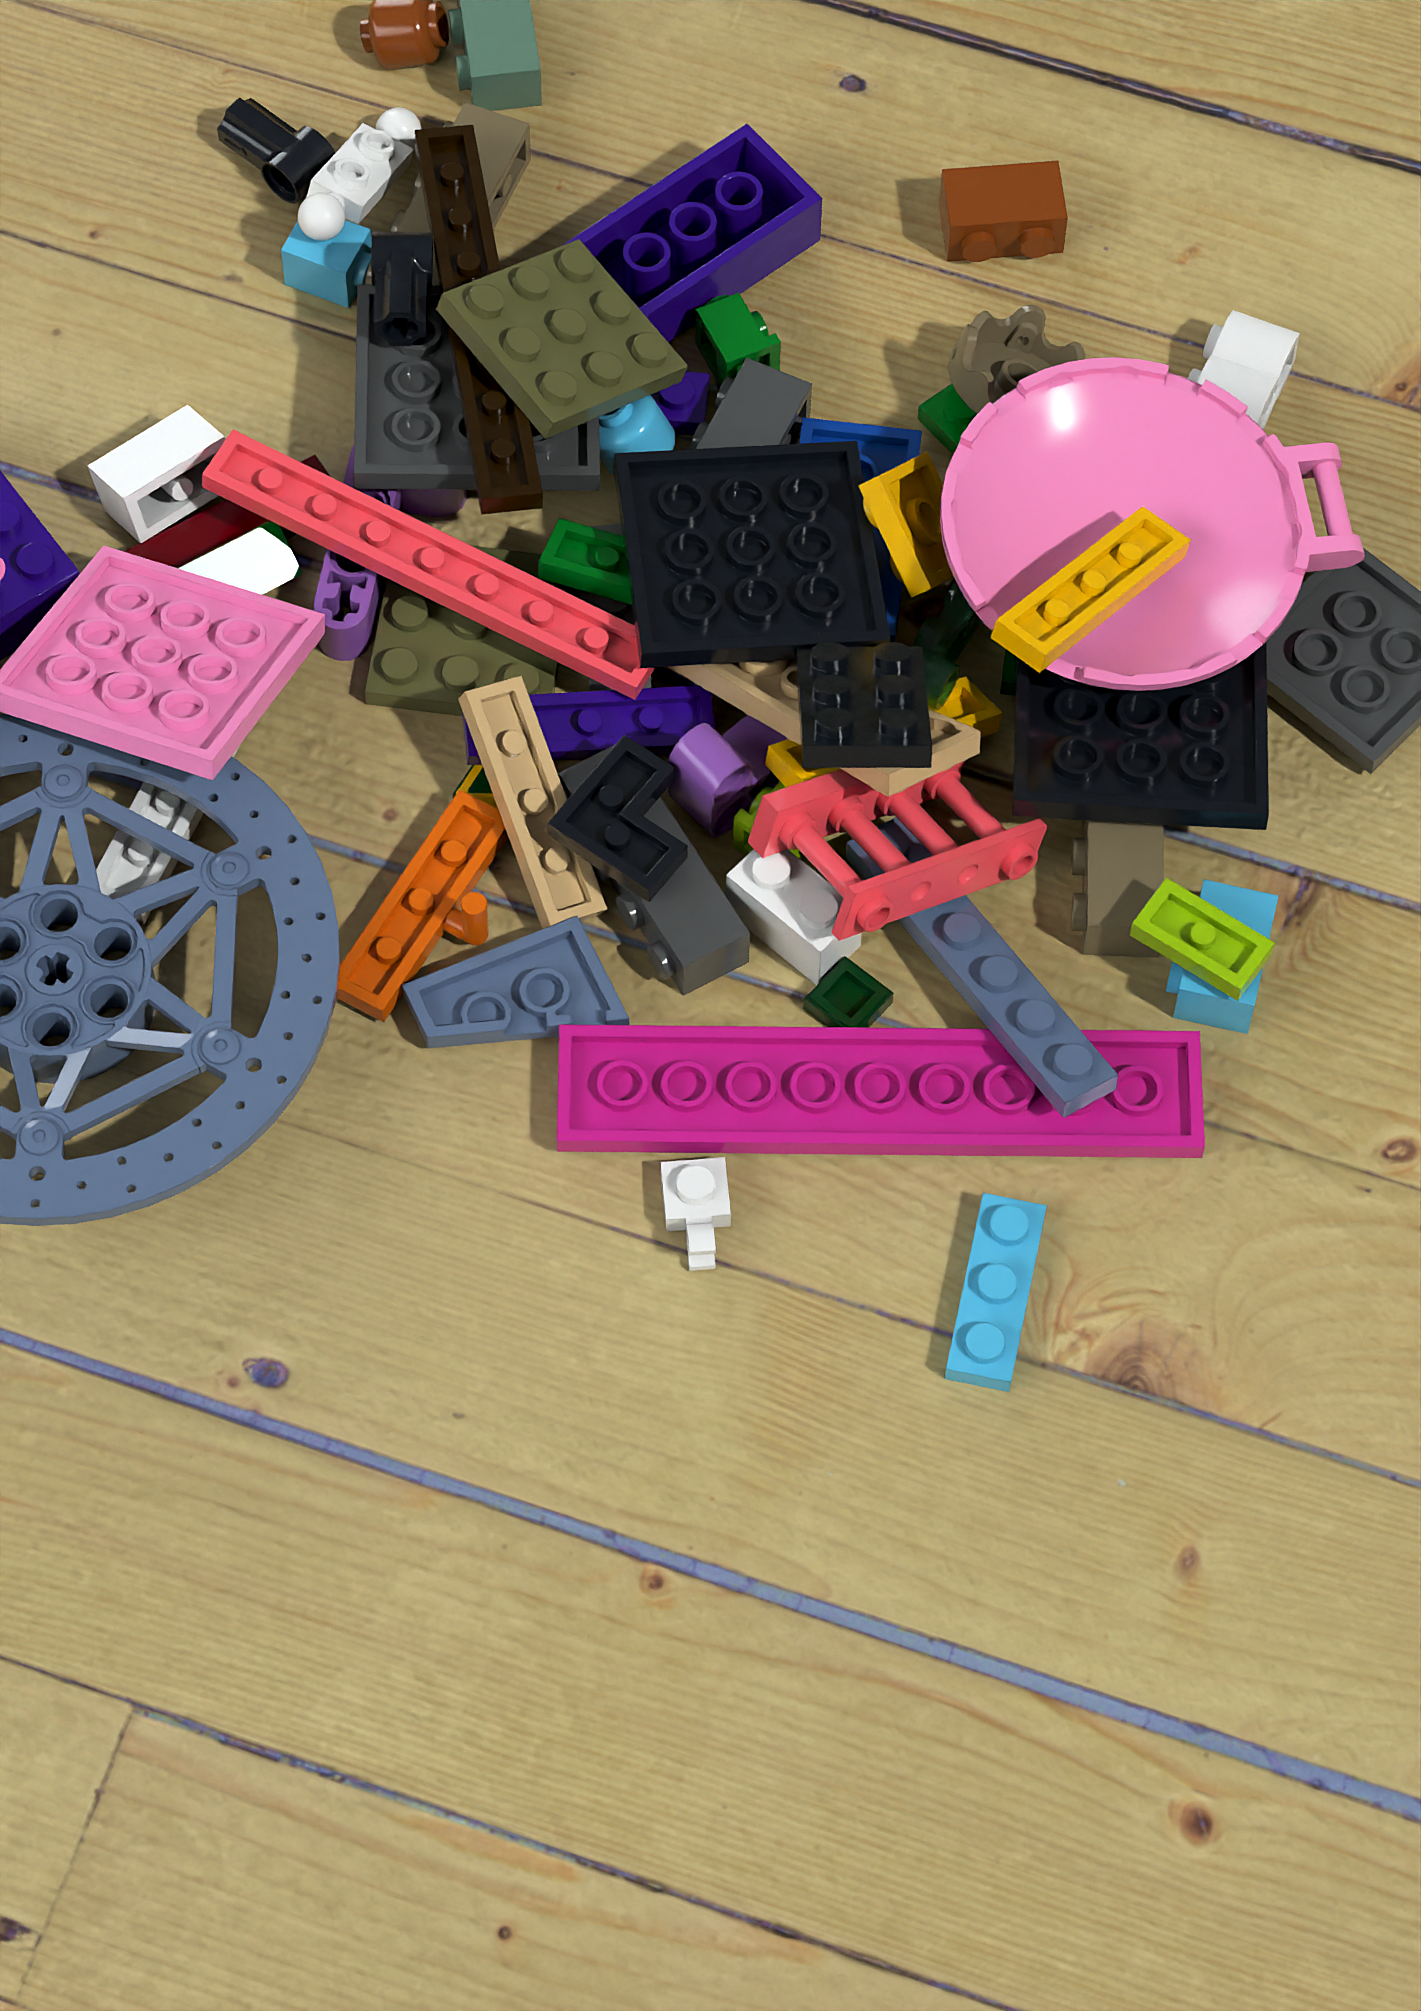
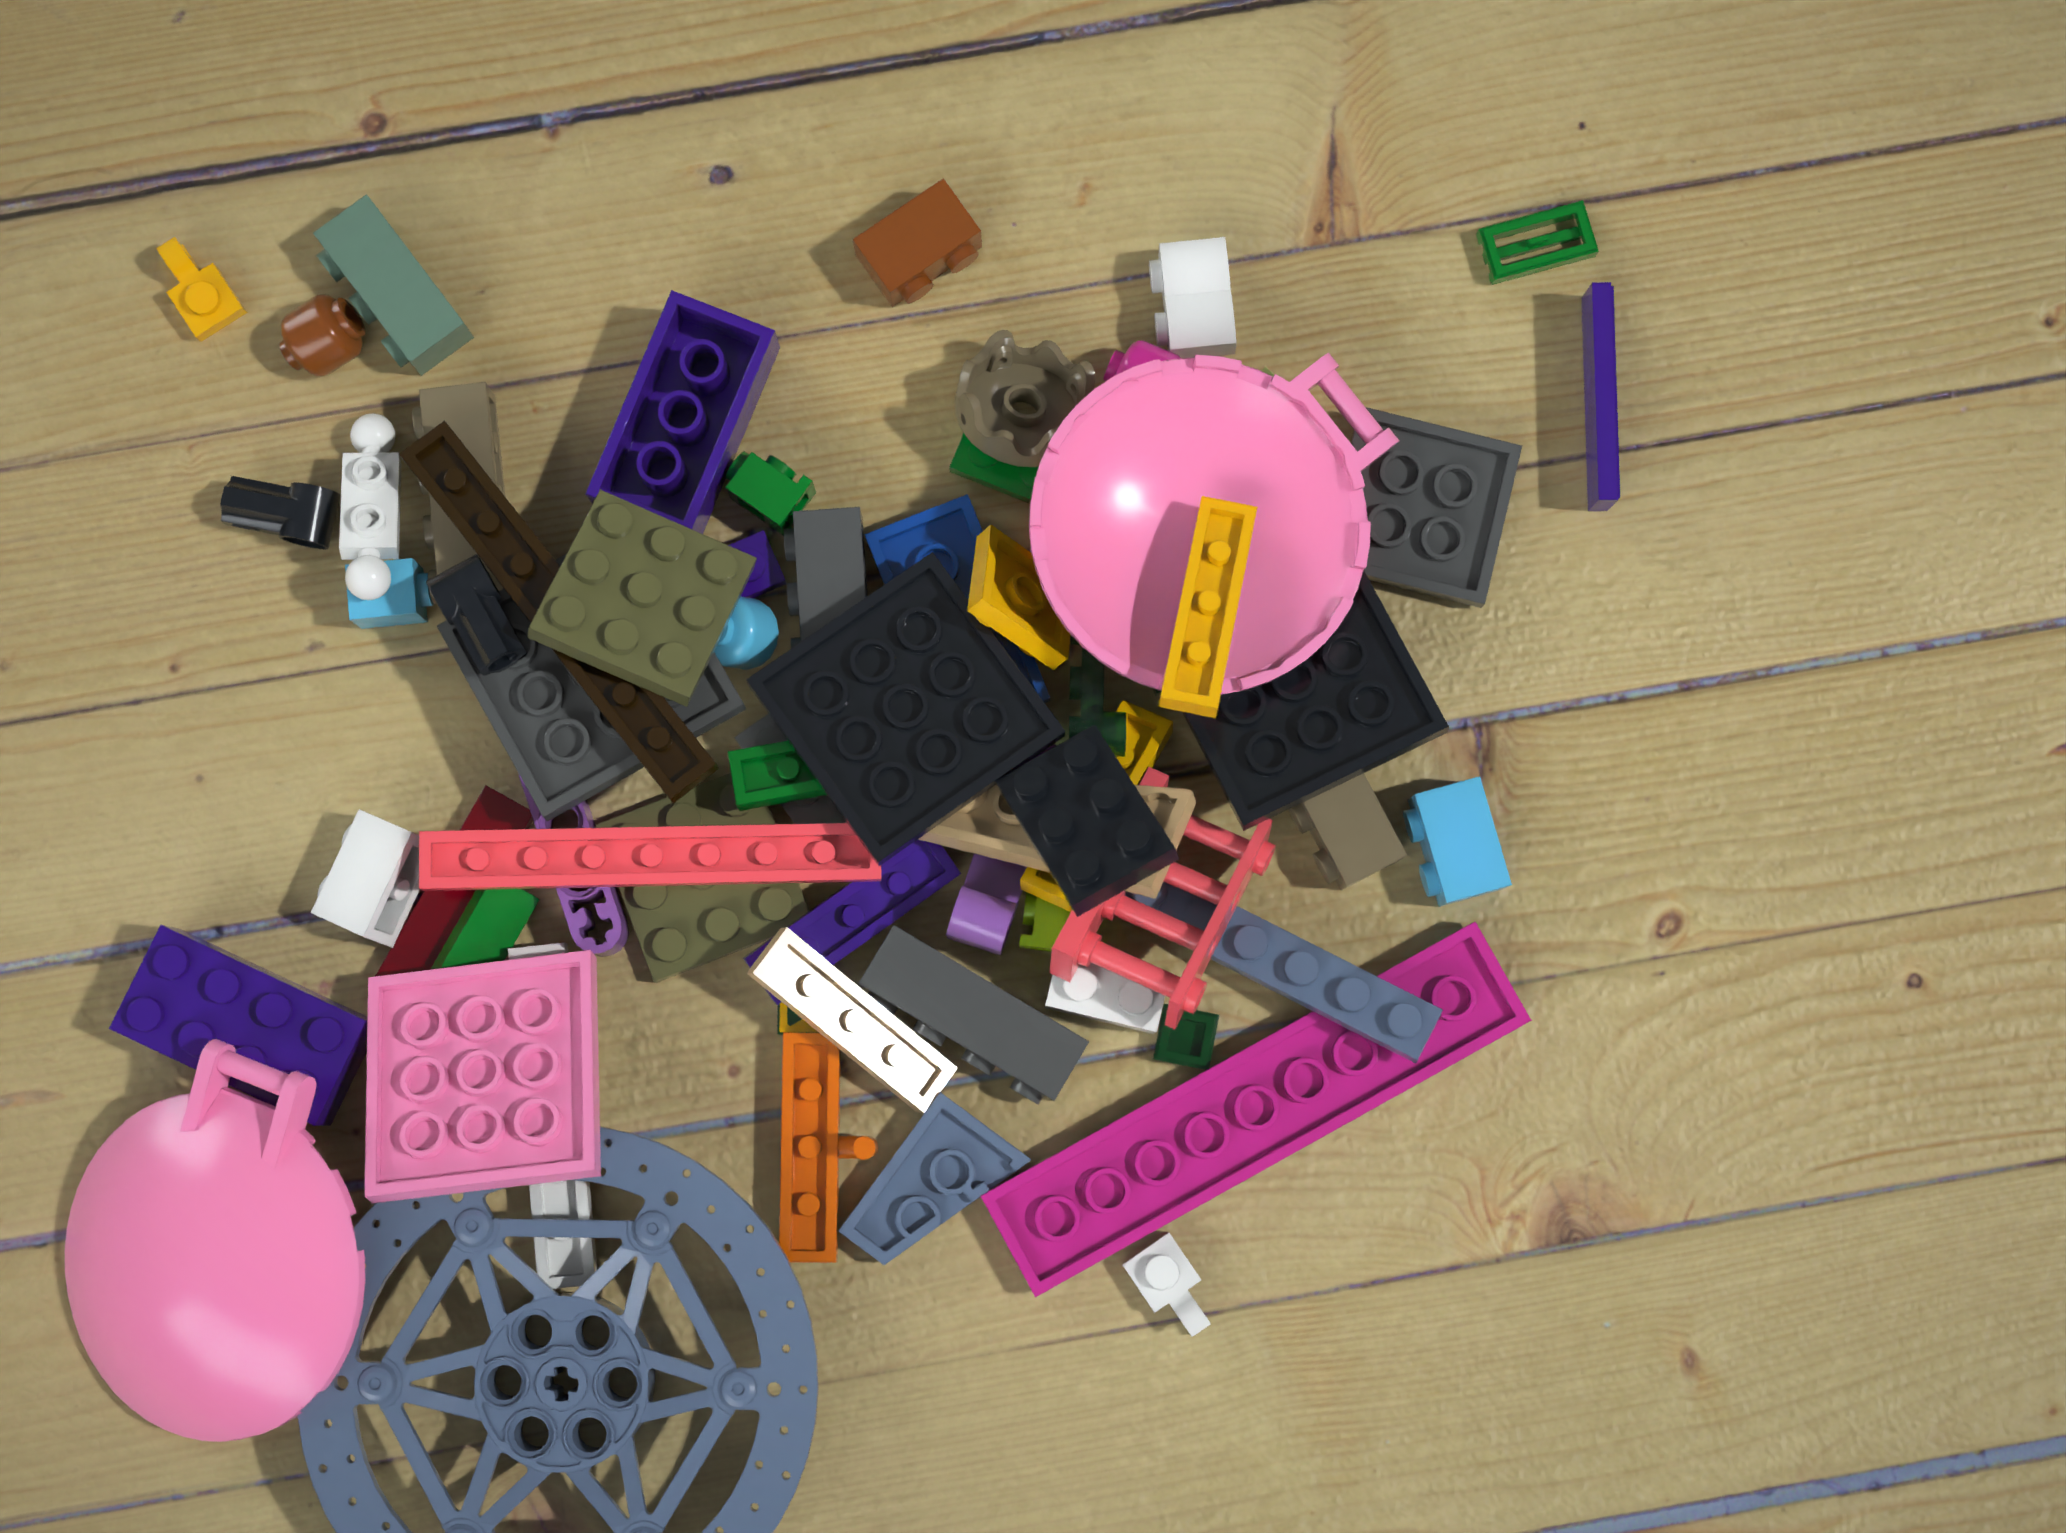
camera: 30 degrees left, 20 degrees up
black plate [547,735,688,902] -> none
medium azure plate [945,1193,1047,1392] -> none
lime plate [1130,877,1275,1001] -> none

